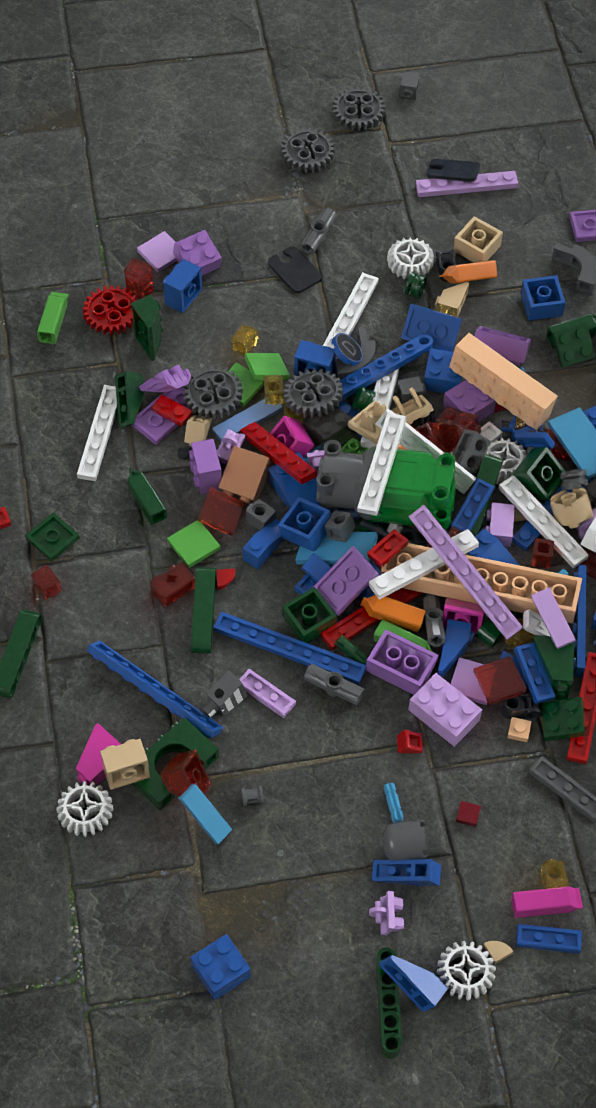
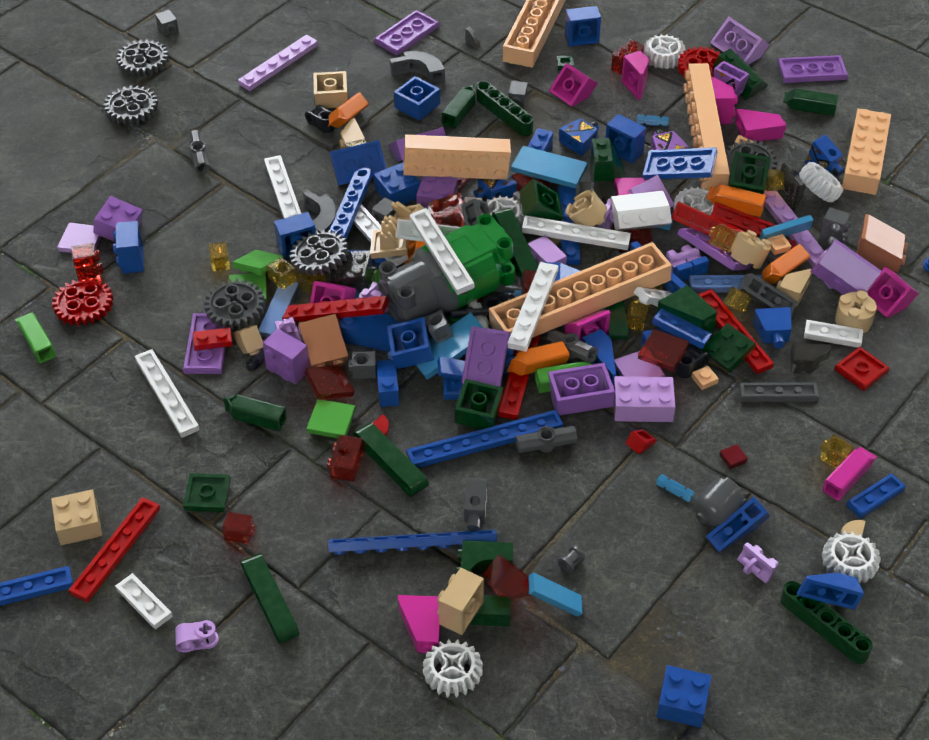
camera: 40 degrees left, 10 degrees down
dark green slope [115,371,145,429] -> none
dark green slope [131,295,163,361] -> none
medium lavender slope [139,365,191,392] -> none
lavender tile [239,669,296,718] -> none
black piece [269,247,322,293] -> none
tile [331,333,363,366] -> none
dark green axle [334,635,368,665] -> none
dark green wheel [351,385,376,412] -> none
red plate [367,529,408,568] -> none
white gear [387,237,434,279] -> none
dark green wheel [405,272,427,299] -> none
lavender tile [408,505,523,640] -> none
black piece [427,159,480,182] -> none
blue tile [451,478,495,533] -> none
blue tile [514,431,555,449] -> none
clear red brick [531,538,554,569] -> none
lavender tile [531,588,576,649] -> none
dark green plate [551,323,596,368] -> none
dark grey wheel [560,469,588,490] -> none

